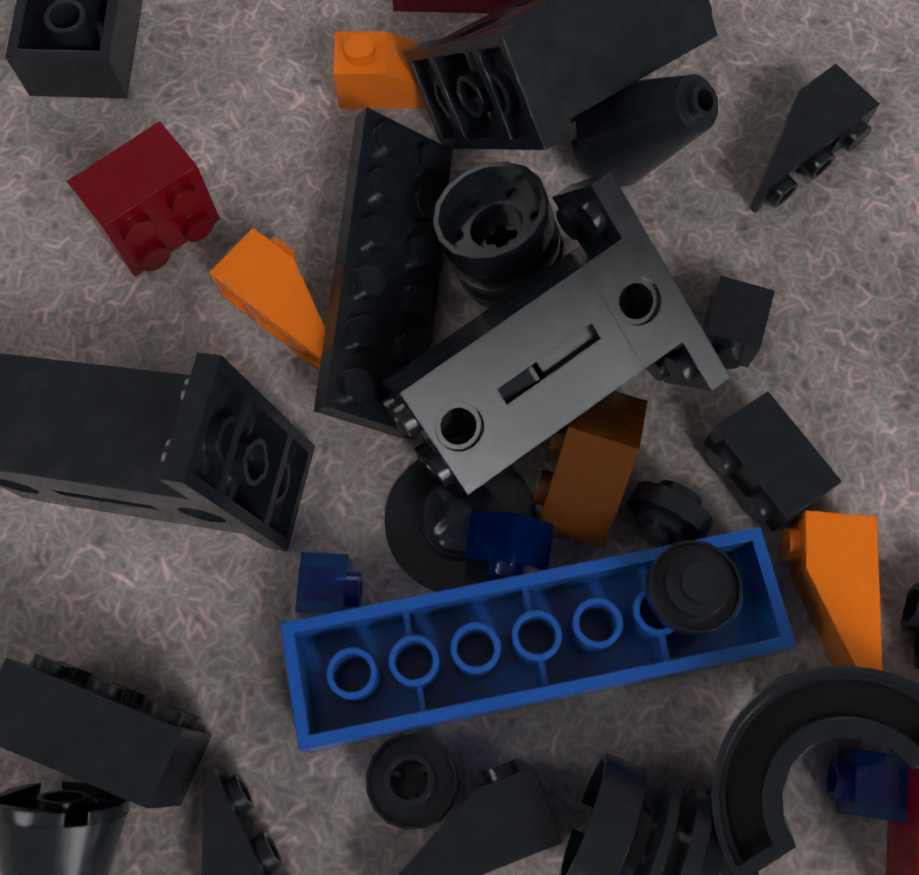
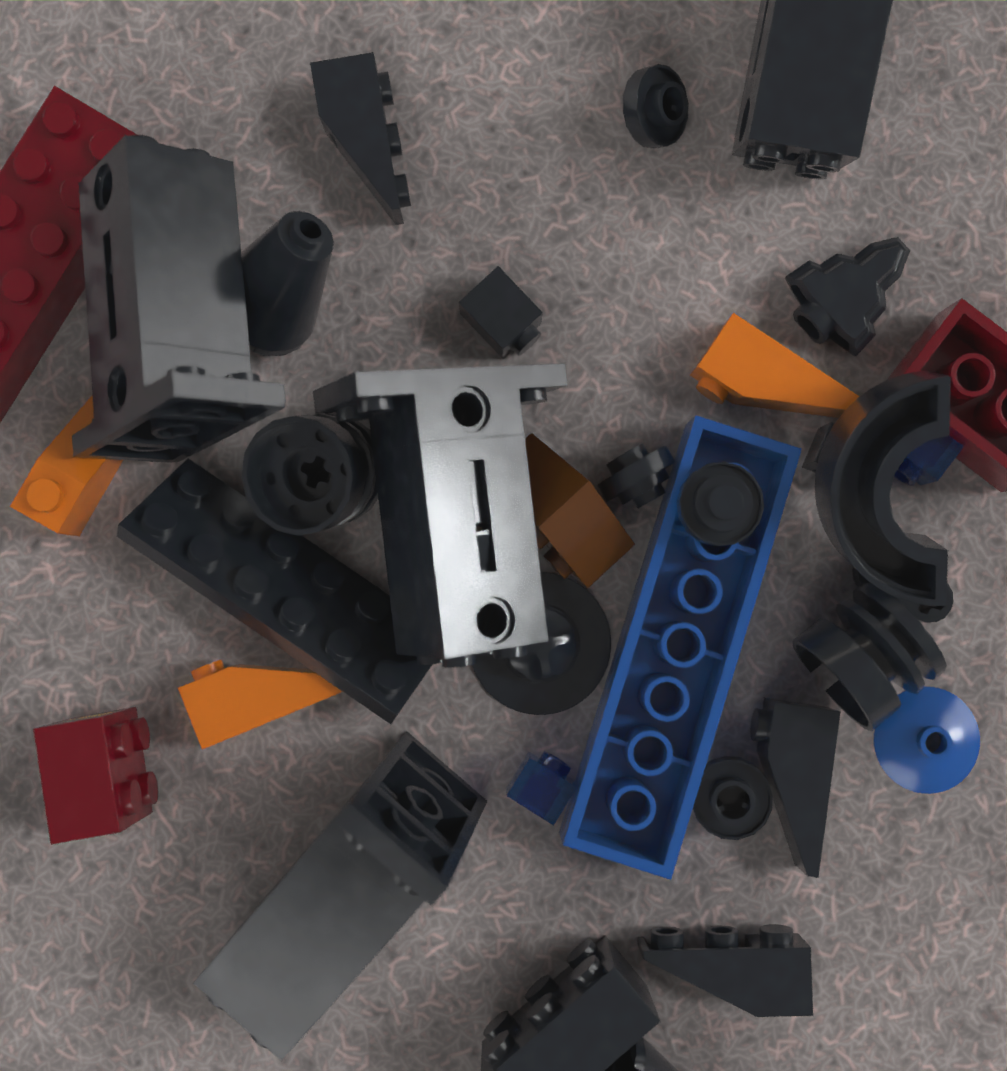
camera: 65 degrees left, 15 degrees up
clear blue plate [465,510,554,578] -> none
black brick [703,391,842,531] -> none

